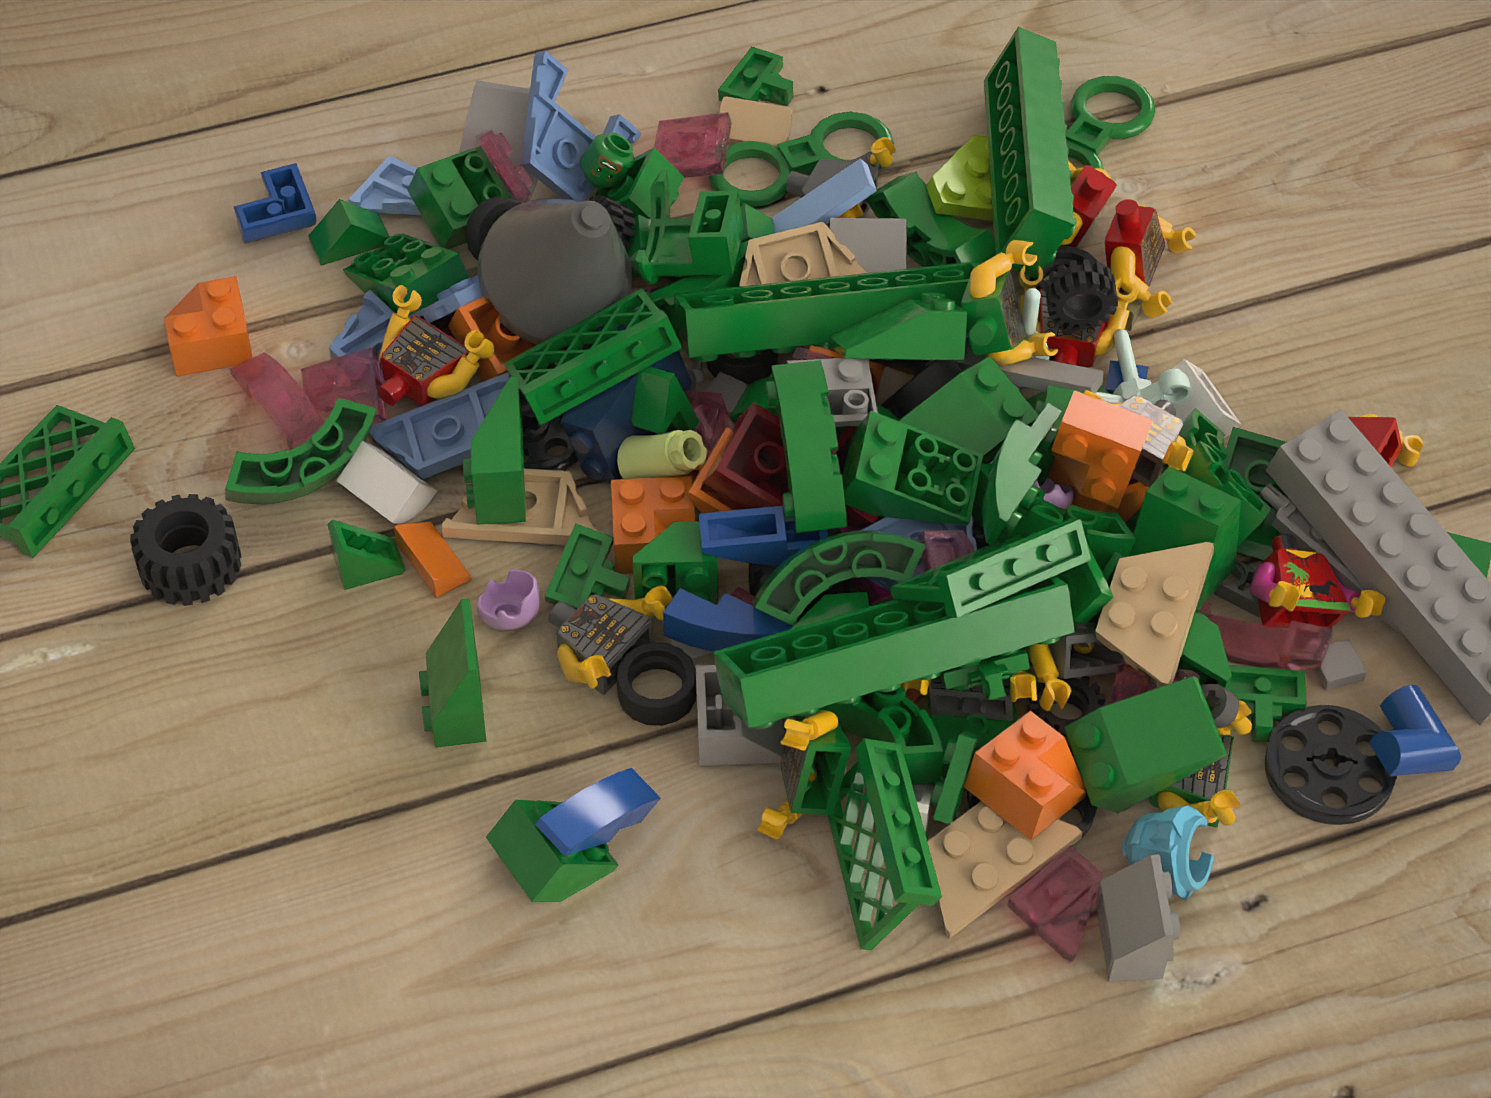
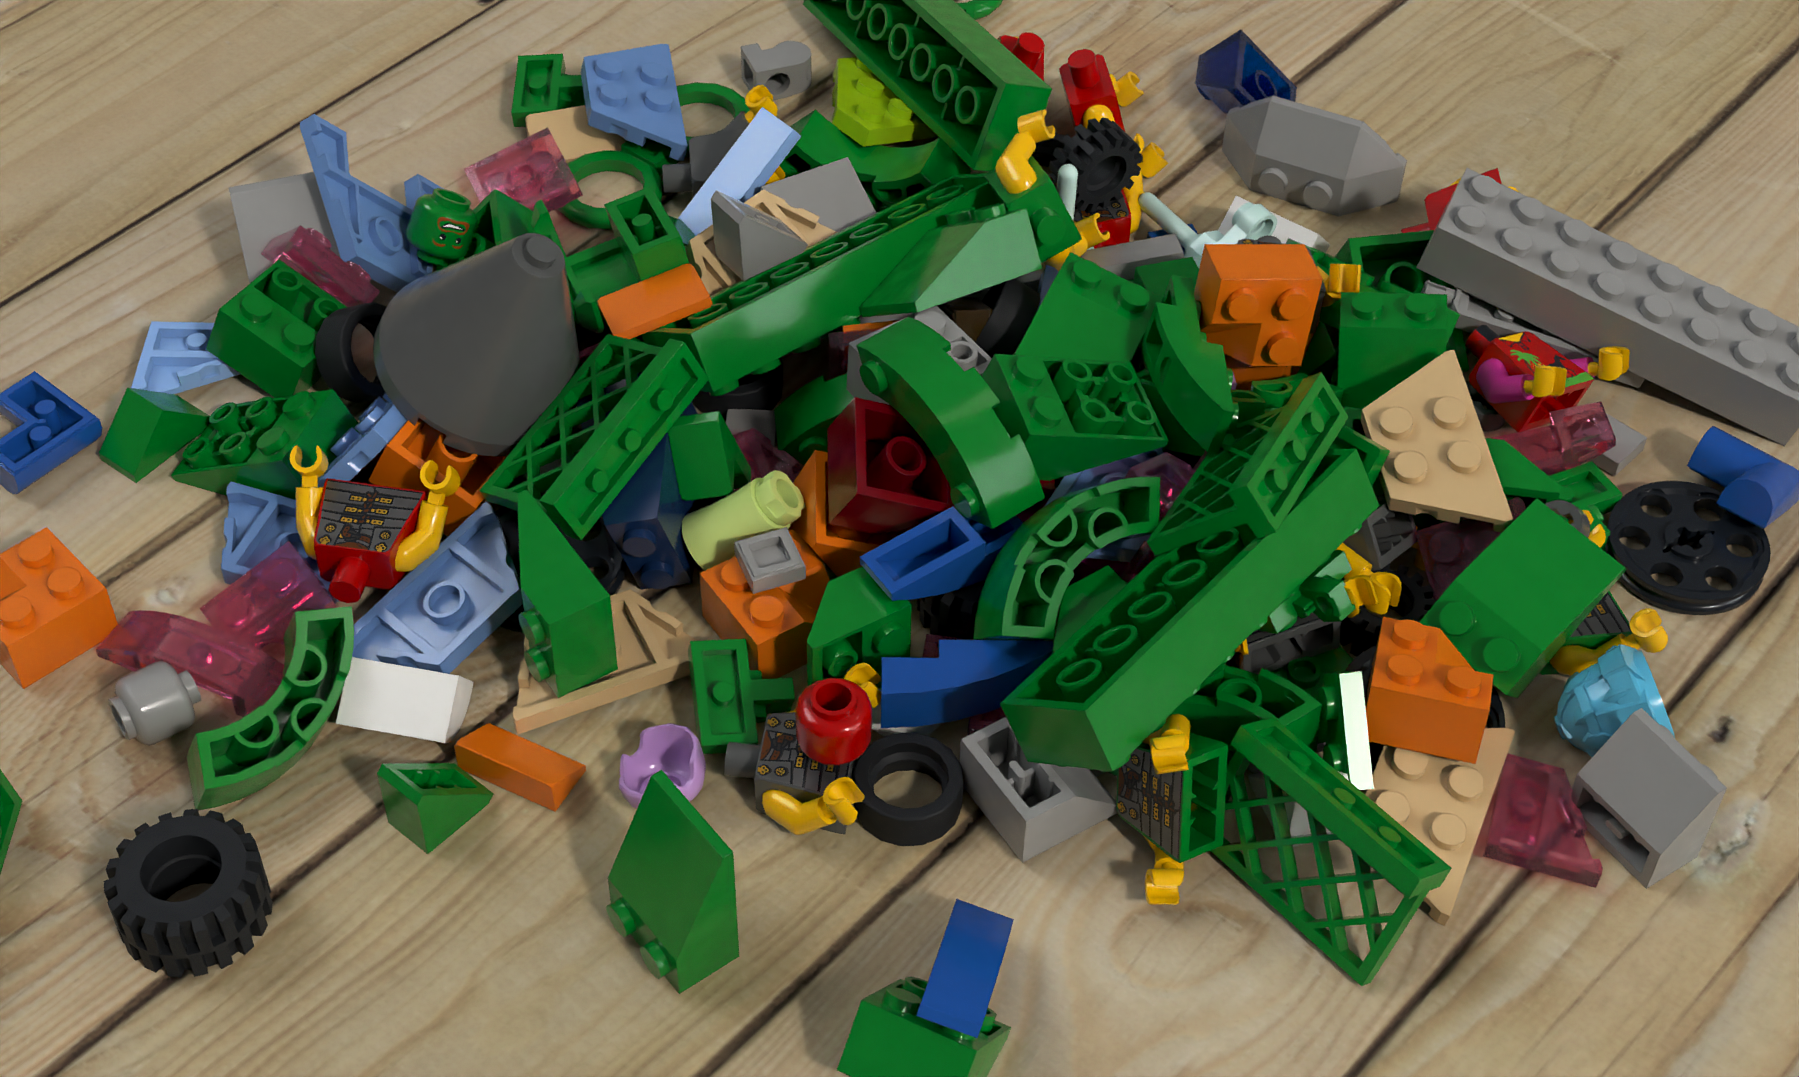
camera: 30 degrees left, 5 degrees down
none -> light grey head [108,661,201,746]
none -> medium blue wing [581,44,688,161]
none -> orange slope [597,263,713,339]
none -> light grey slope [711,190,808,281]
none -> light grey tile [734,527,806,594]
none -> light grey leg [741,41,812,101]
none -> red head [795,678,872,765]
none -> clear blue slope [1195,30,1297,114]
none -> light grey wedge [1222,96,1407,216]

